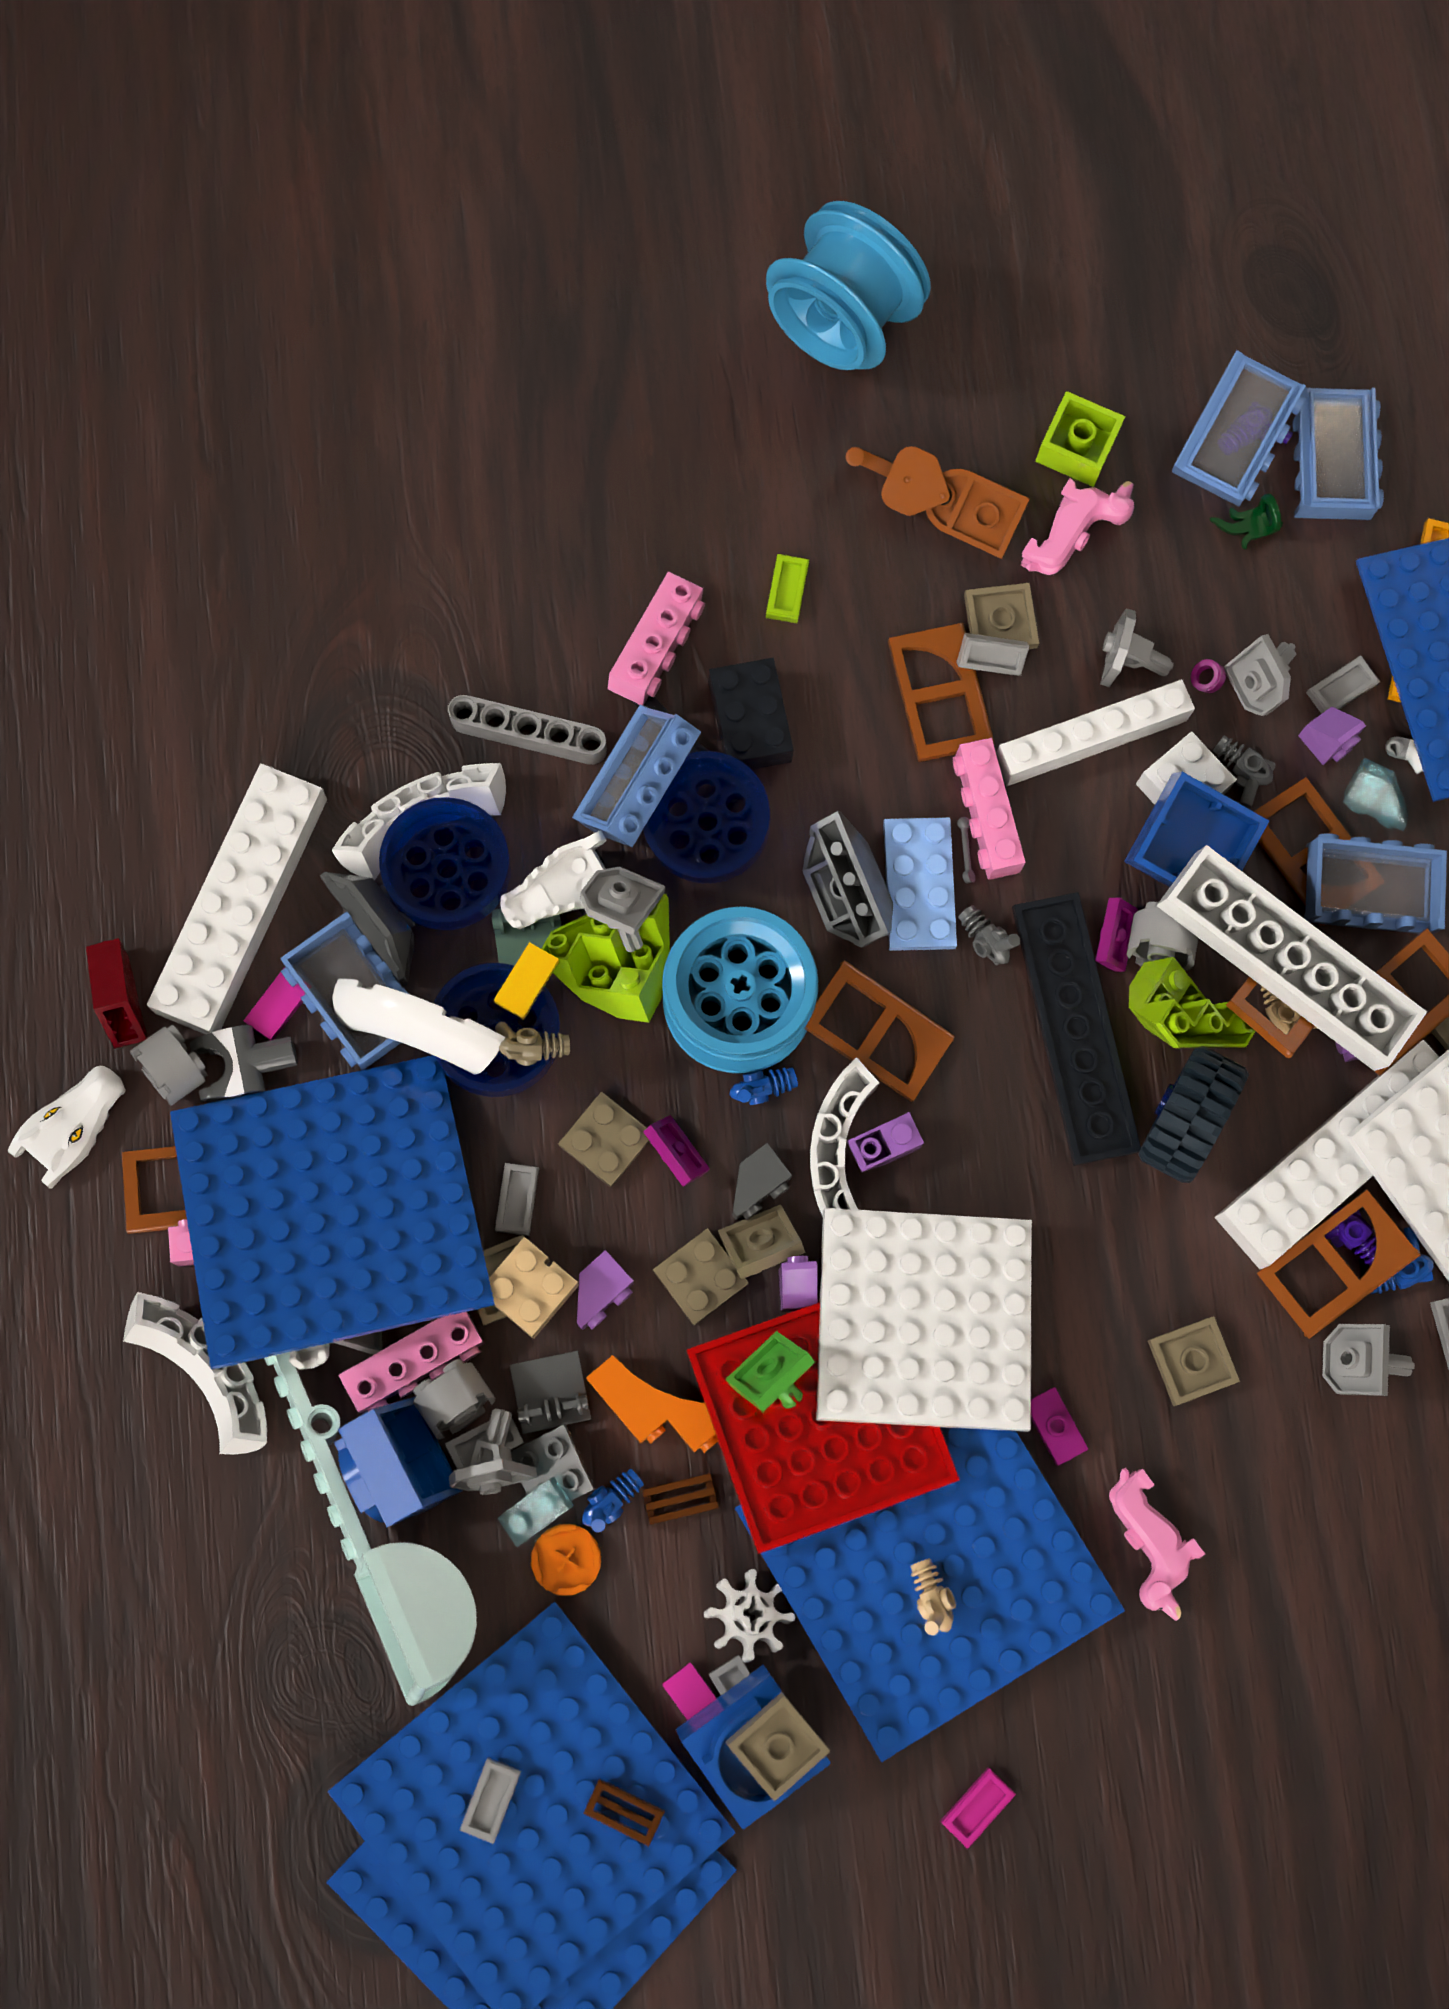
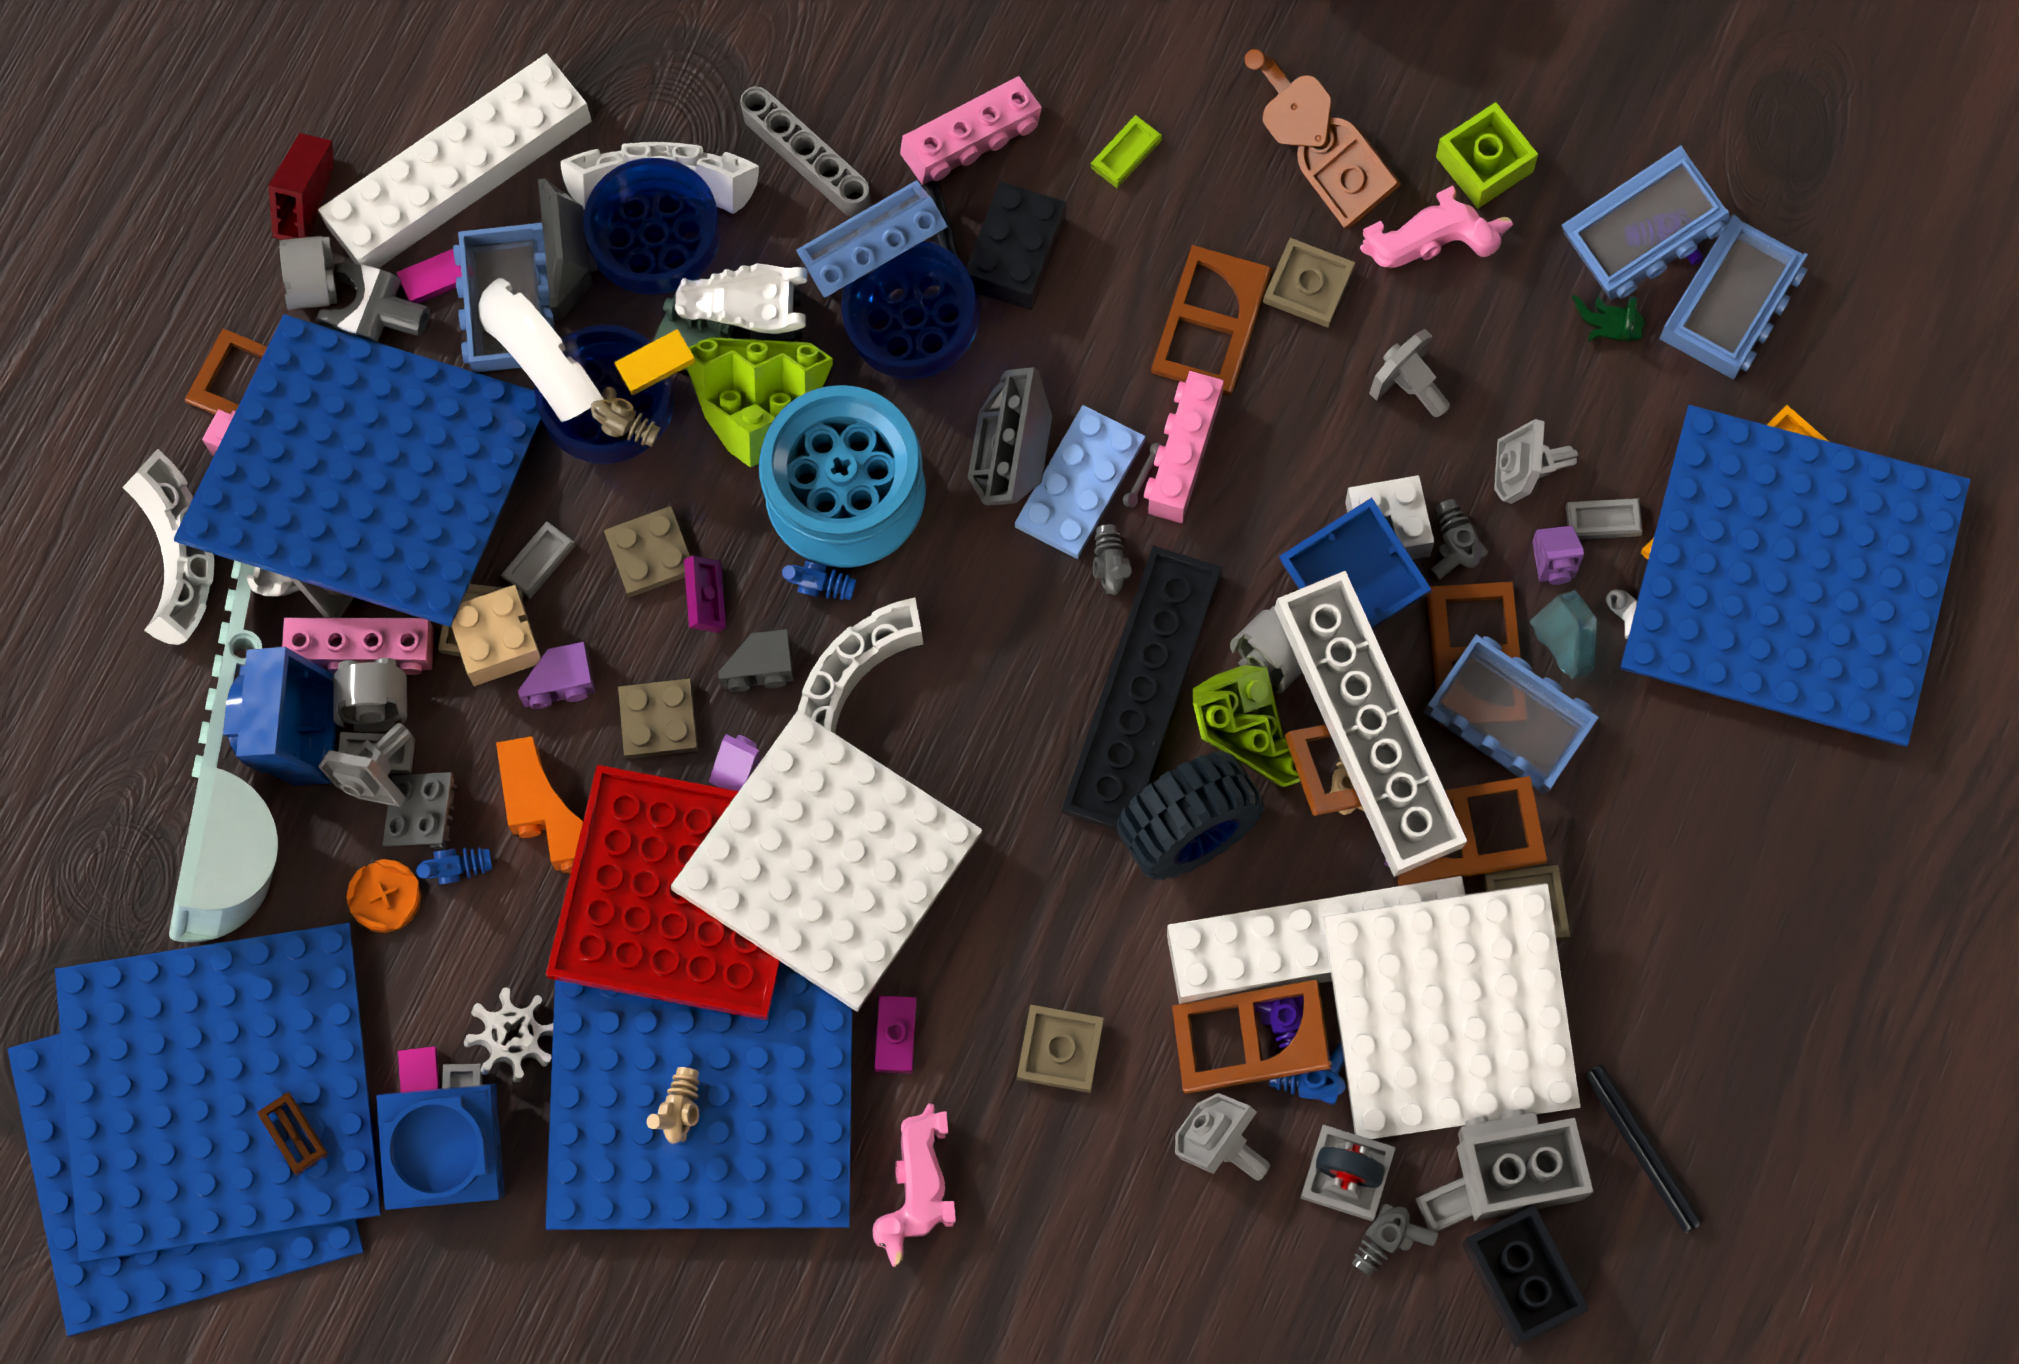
camera: 40 degrees right, 5 degrees down
white animal [8,1066,125,1189] -> none
light grey tile [460,1758,521,1844] -> none
clear light blue plate [497,1477,574,1547] -> none
dark grey hinge [510,1350,591,1434] -> none
light grey piece [580,867,665,952] -> none
reddish brown tile [642,1473,718,1525] -> none
dark tan plate [718,1204,805,1279] -> none
bright green tile [725,1331,815,1412] -> none
dark tan plate [726,1692,830,1802] -> none
dark orange window [804,960,955,1102] -> none
medium lavender slope [847,1112,924,1172] -> none
dark pink tile [940,1767,1016,1849] -> none
light grey tile [957,633,1029,676] -> none
white brick [996,680,1195,786] -> none
magenta plate [1096,898,1138,972] -> none
magenta piece [1191,659,1226,693] -> none

